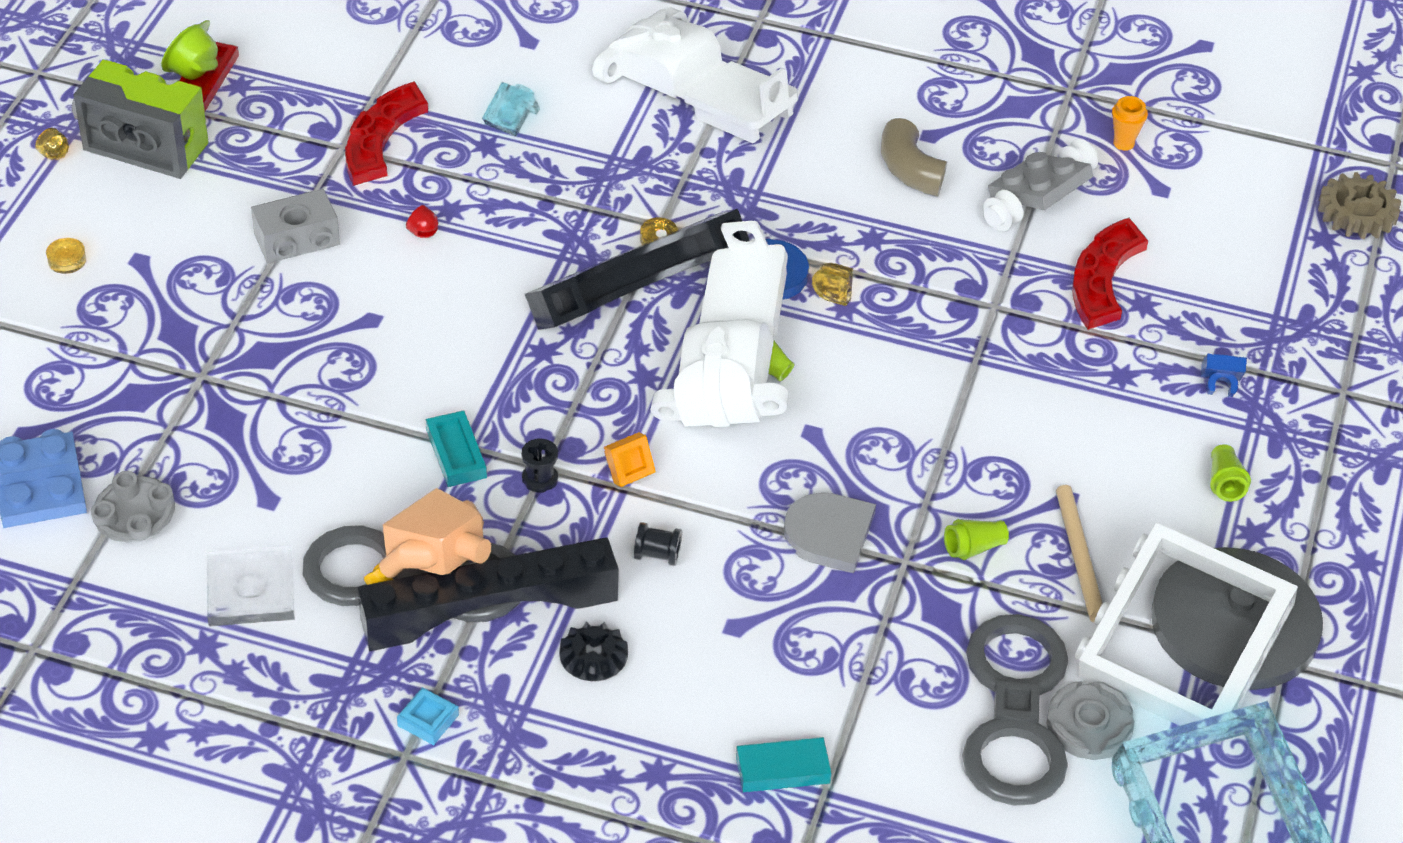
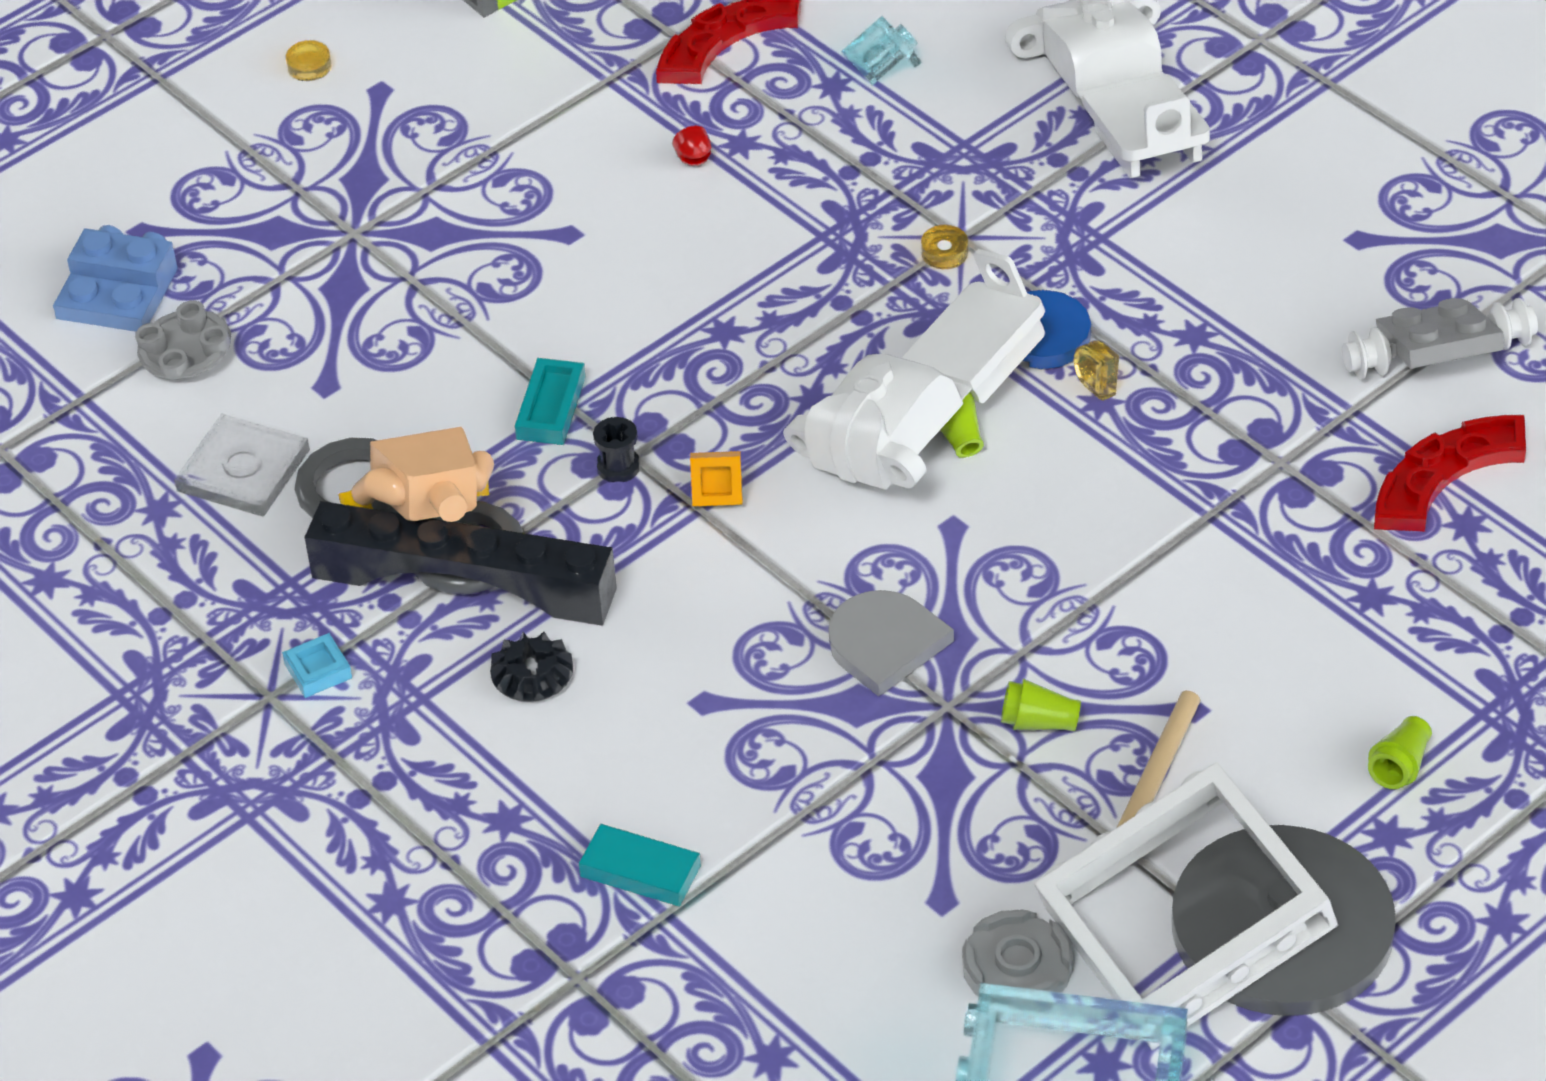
camera: 35 degrees right, 0 degrees up
light grey brick [251,189,340,263] -> none
black arch [525,209,750,330] -> none
black bush [634,522,682,566] -> none
dark tan cylinder [881,118,947,197] -> none
dark grey bar [962,614,1068,806] -> none
blue tile [1201,353,1247,397] -> none

